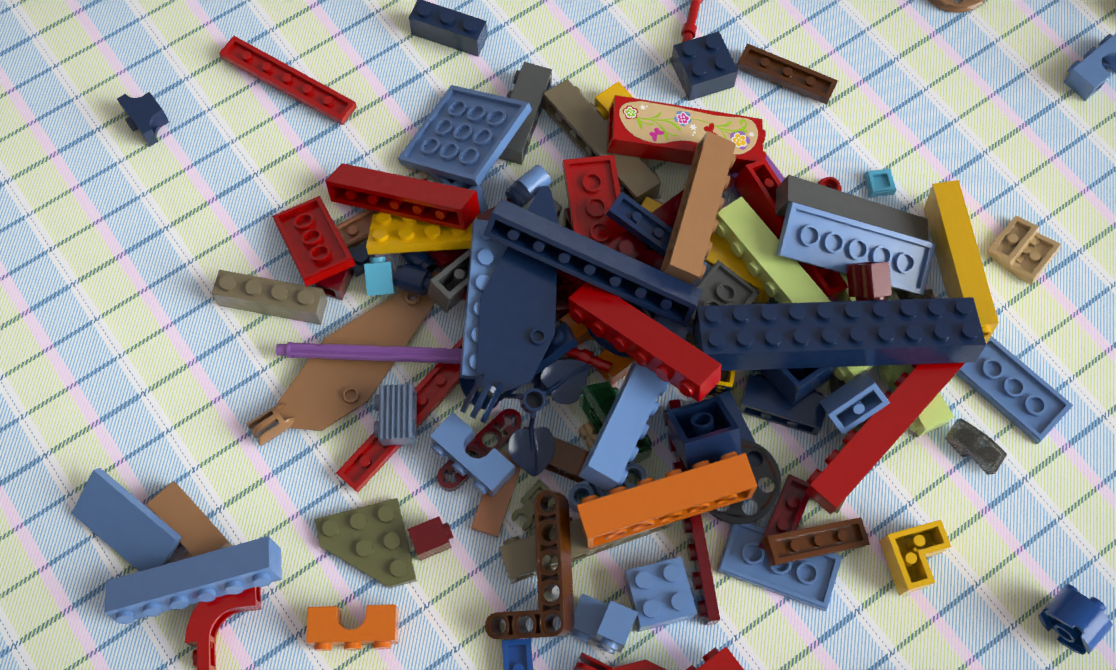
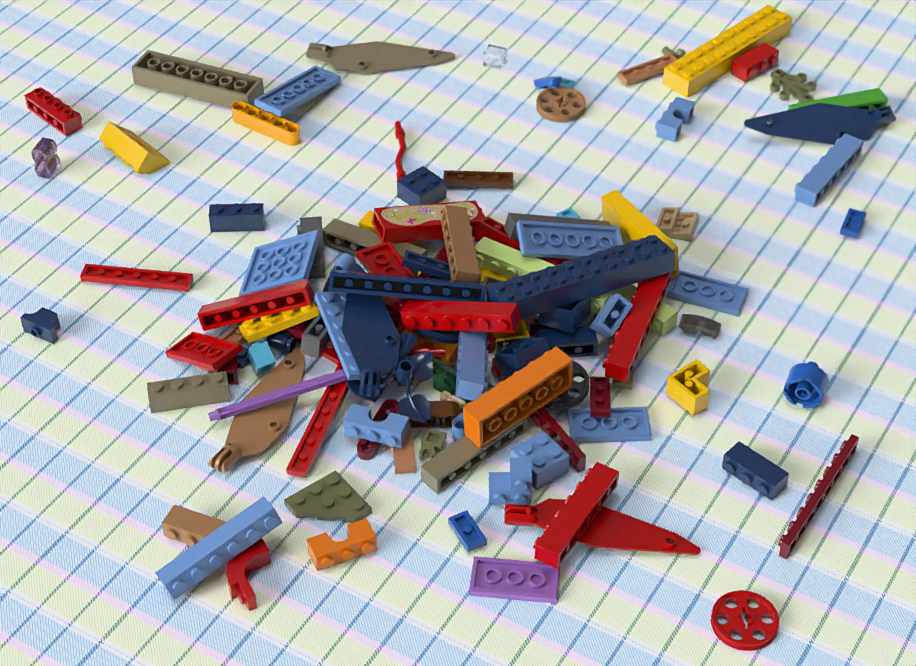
camera: 20 degrees left, 25 degrees down
medium blue tile [72,468,182,572] -> none
sand blue brick [374,383,417,446] -> none
dark blue brick [393,264,434,296] -> none
dark red brick [407,516,454,561] -> none
reddish brown beam [485,490,574,639] -> none
reddish brown plate [762,517,870,567] -> none
dark red brick [846,262,892,301] -> none

